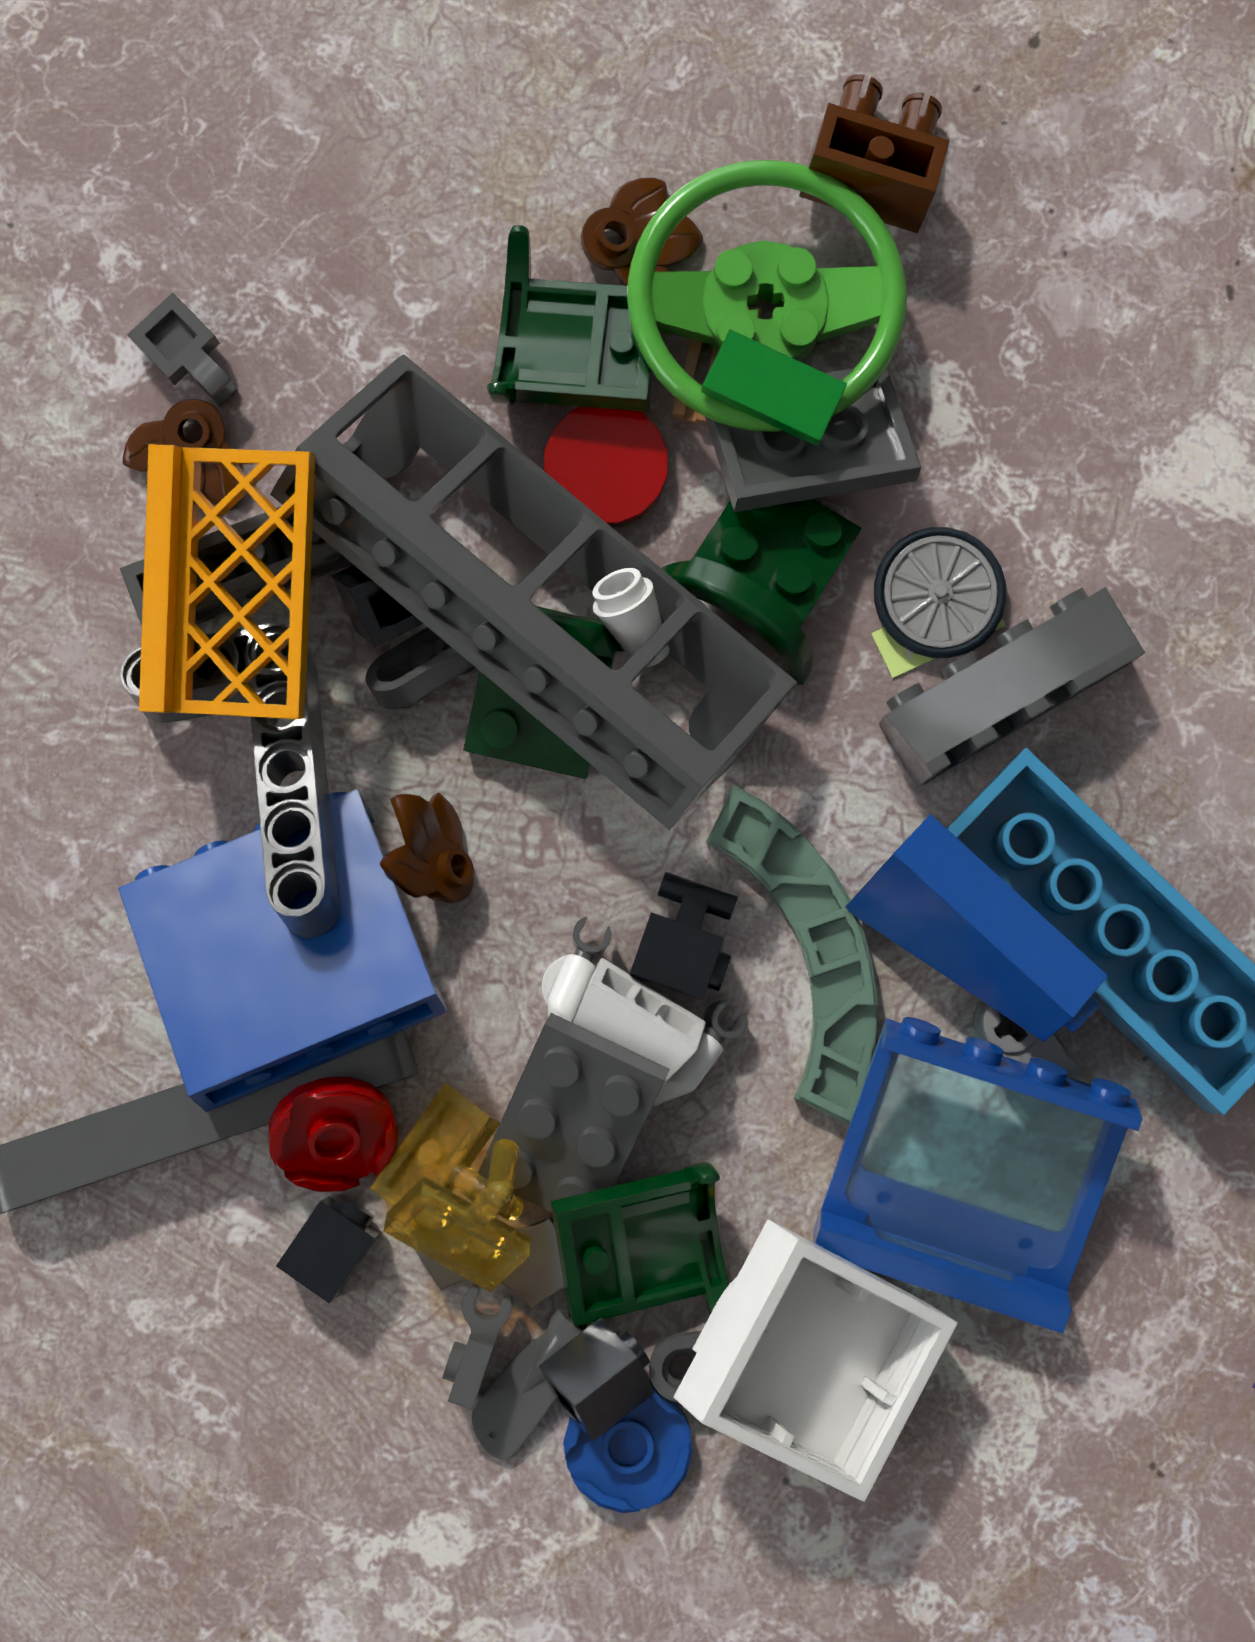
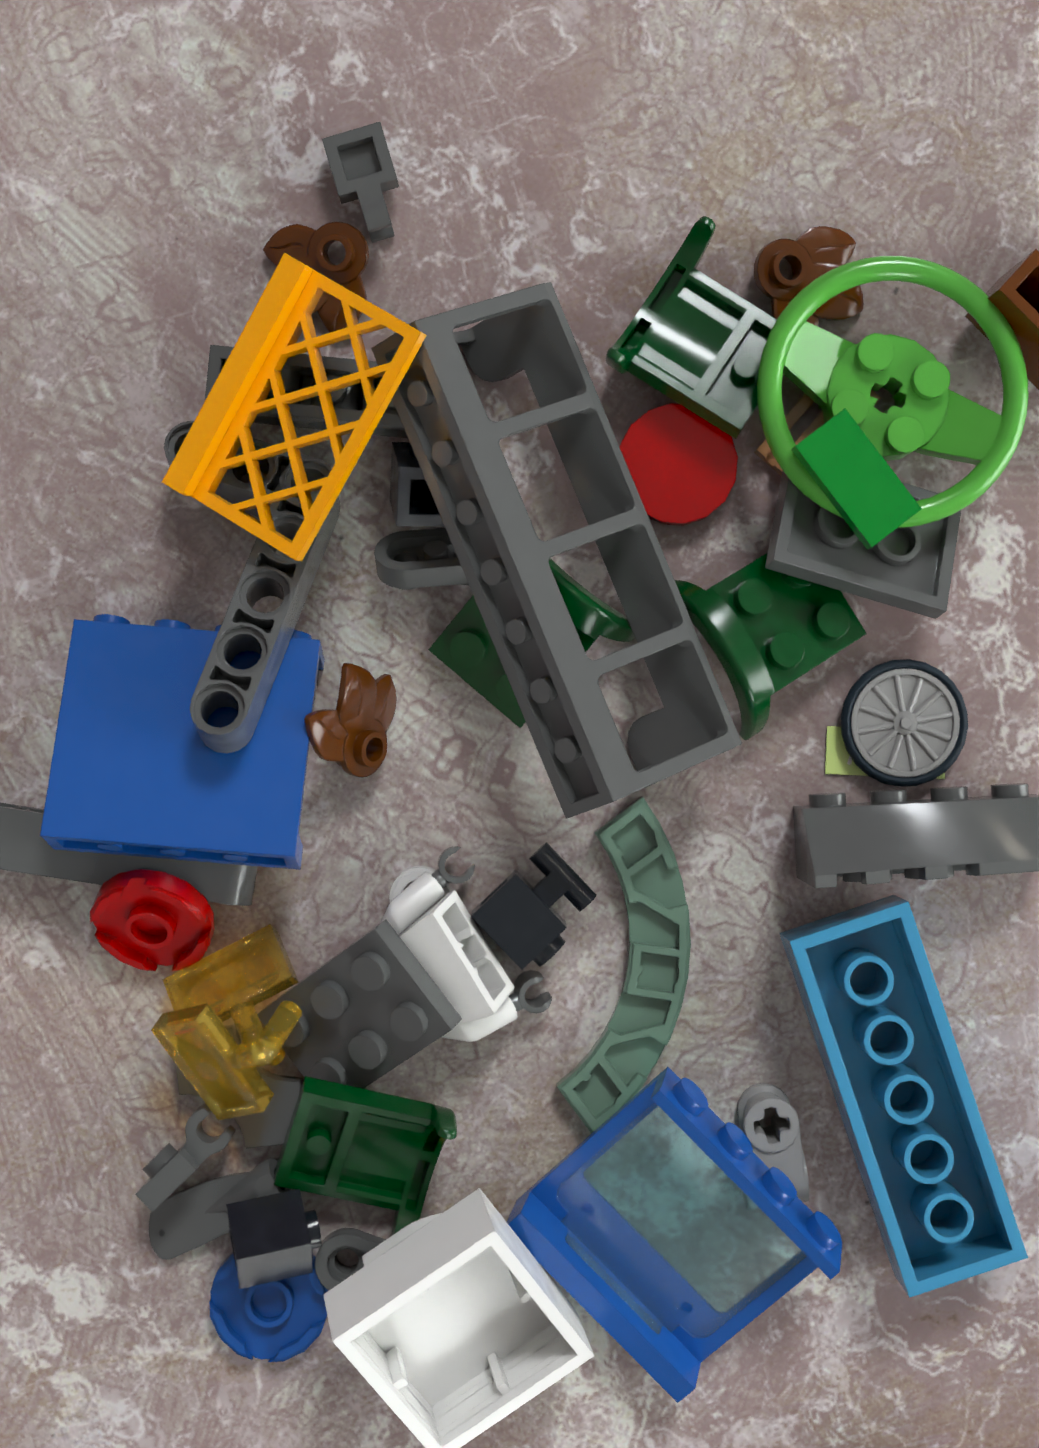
camera: 20 degrees right, 5 degrees up
black brick [276,1195,381,1303] -> none
white cone [592,568,670,668] -> none
blue slope [845,814,1108,1042] -> none

